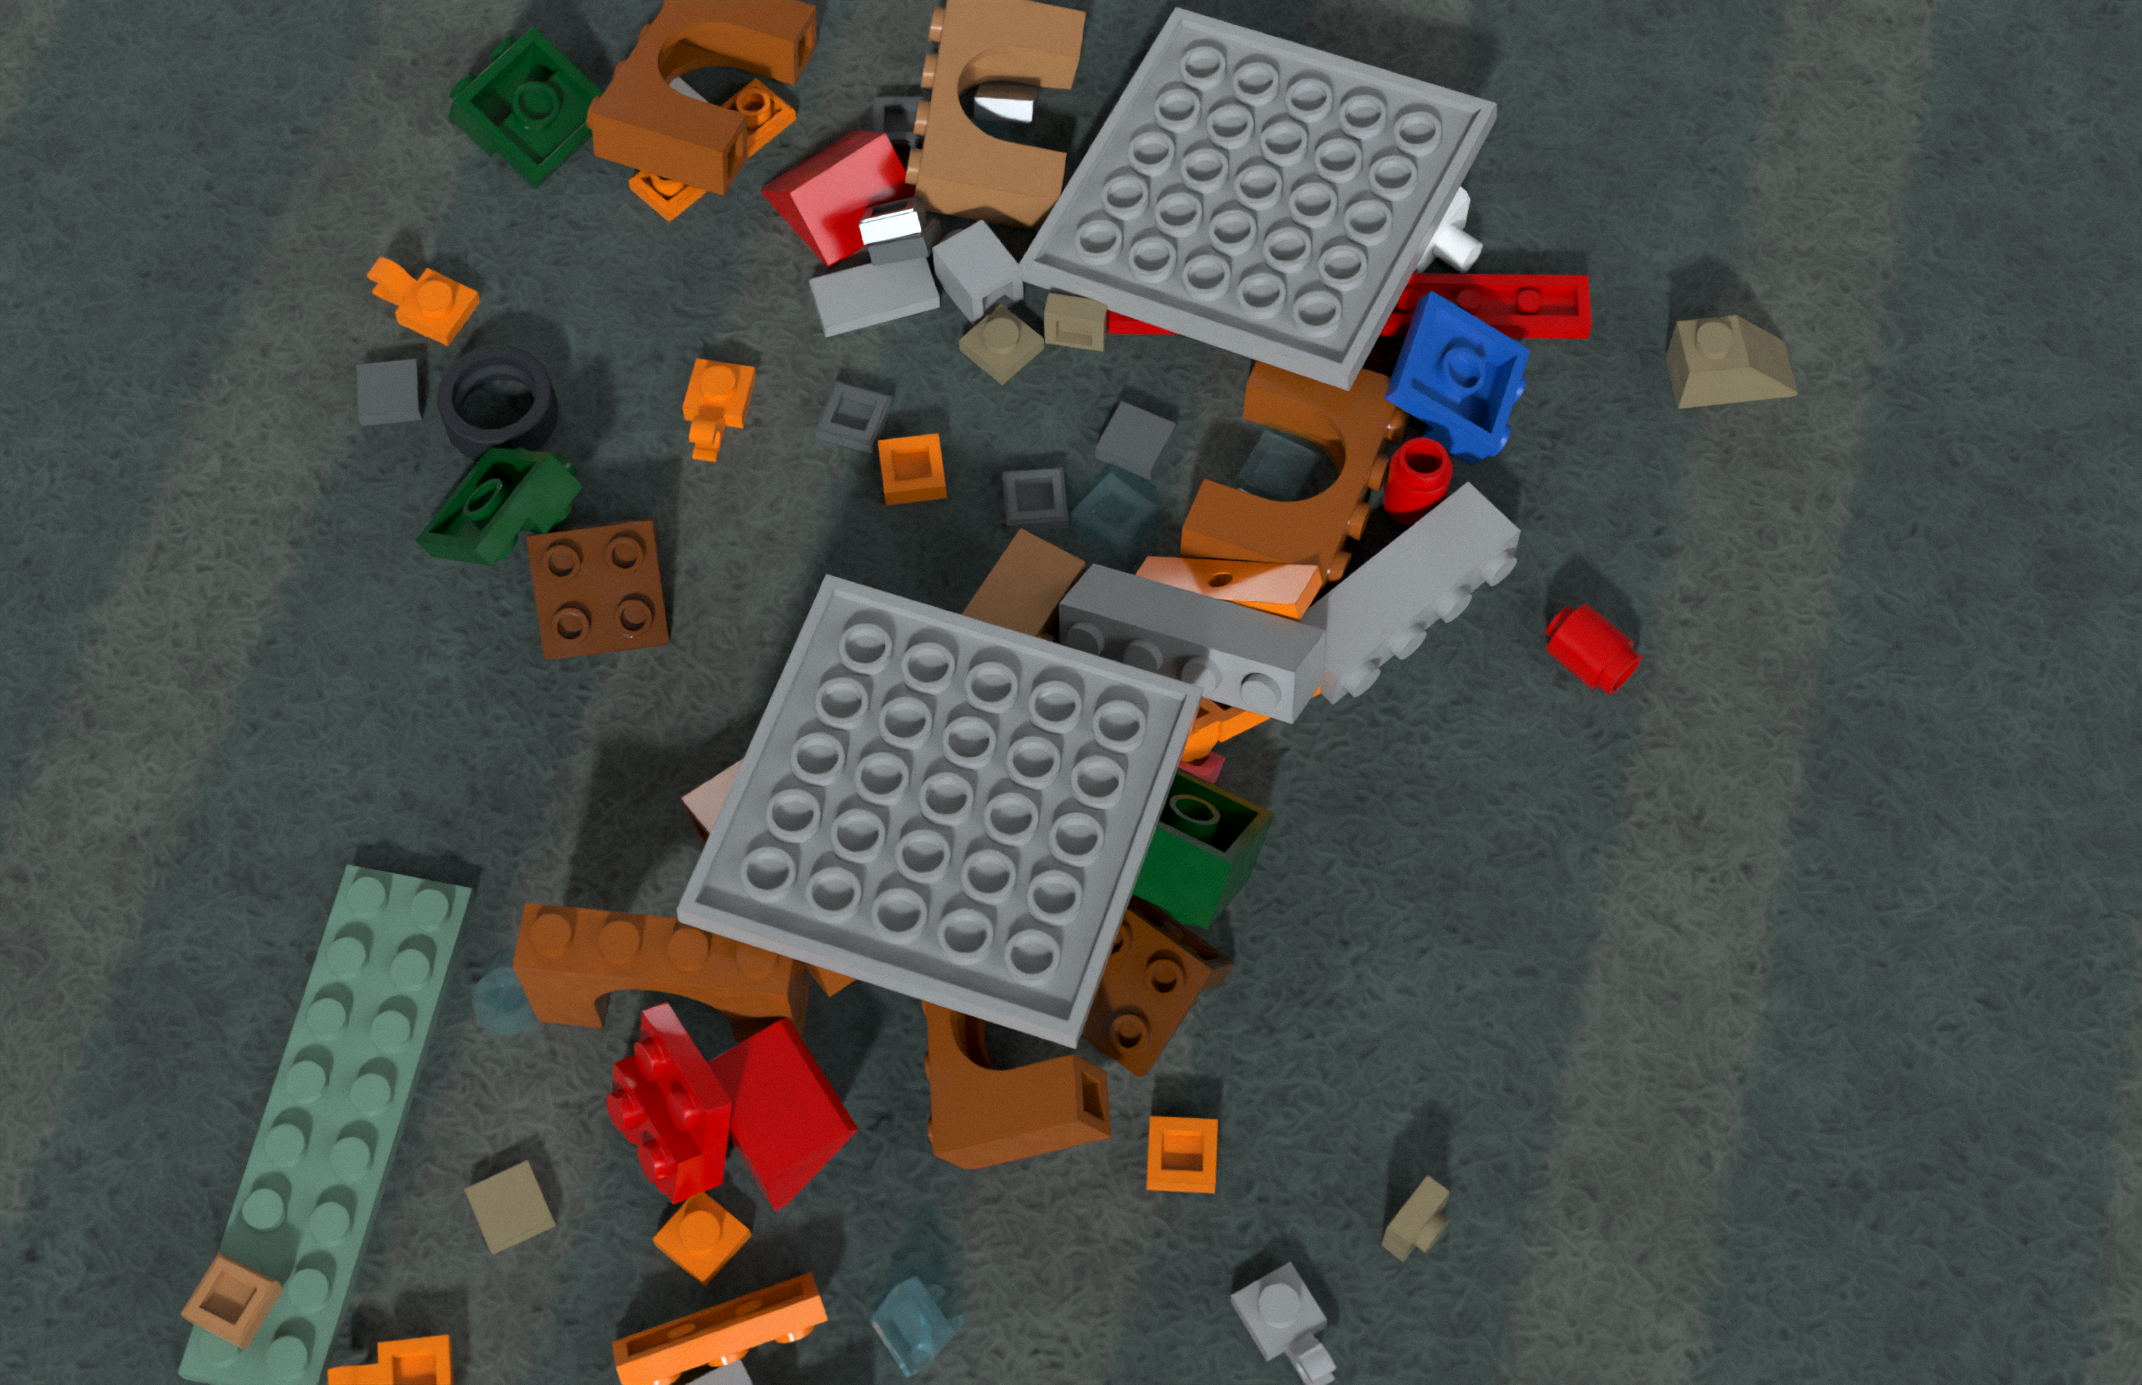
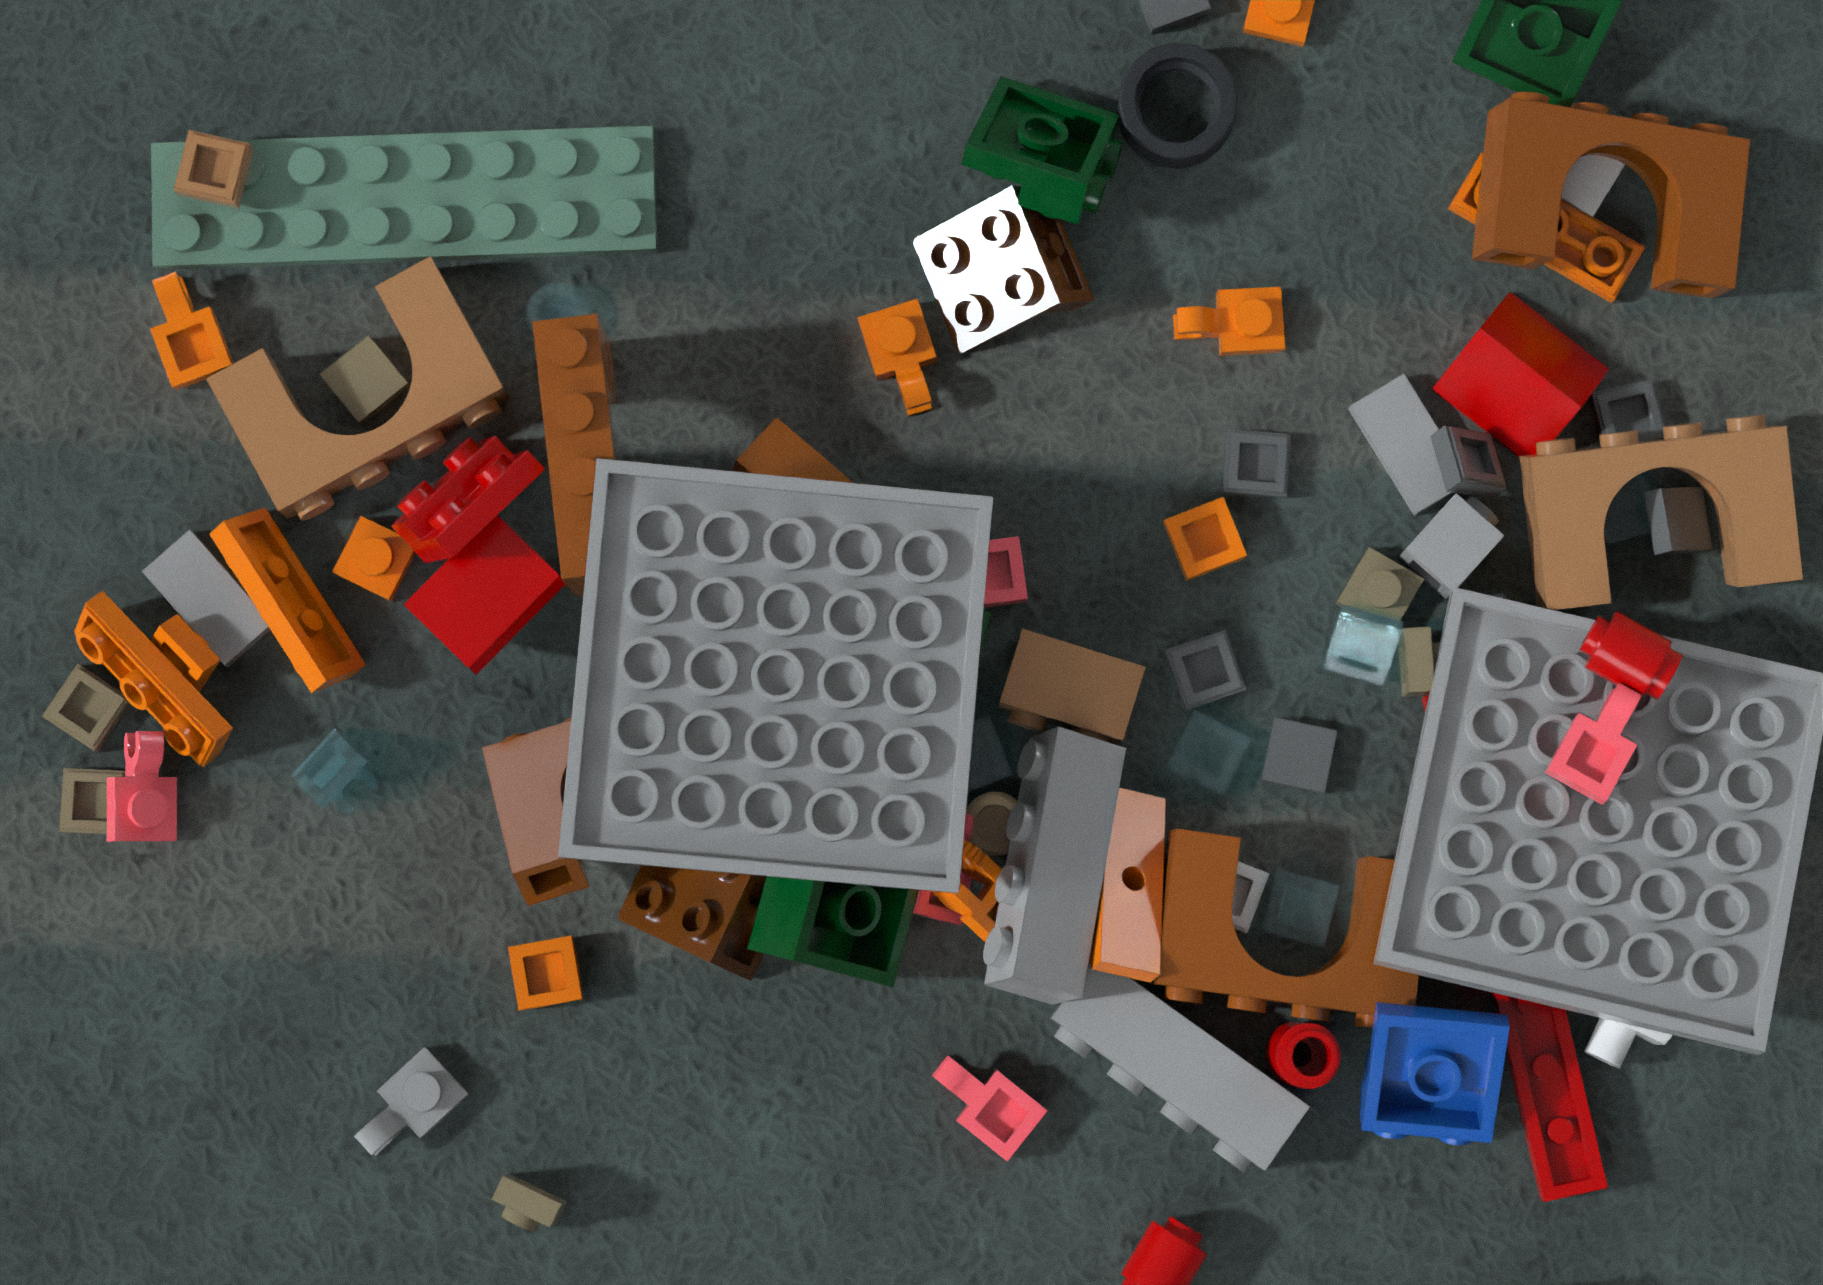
camera: 80 degrees right, 20 degrees up
tile [859,196,927,245] -> none
none -> medium nougat arch [206,256,510,521]
none -> orange plate [857,298,937,417]
none -> coral plate [932,1055,1048,1162]
none -> clear light blue tile [1322,604,1403,686]
none -> coral plate [1544,683,1642,805]
none -> red brick [1579,611,1683,700]

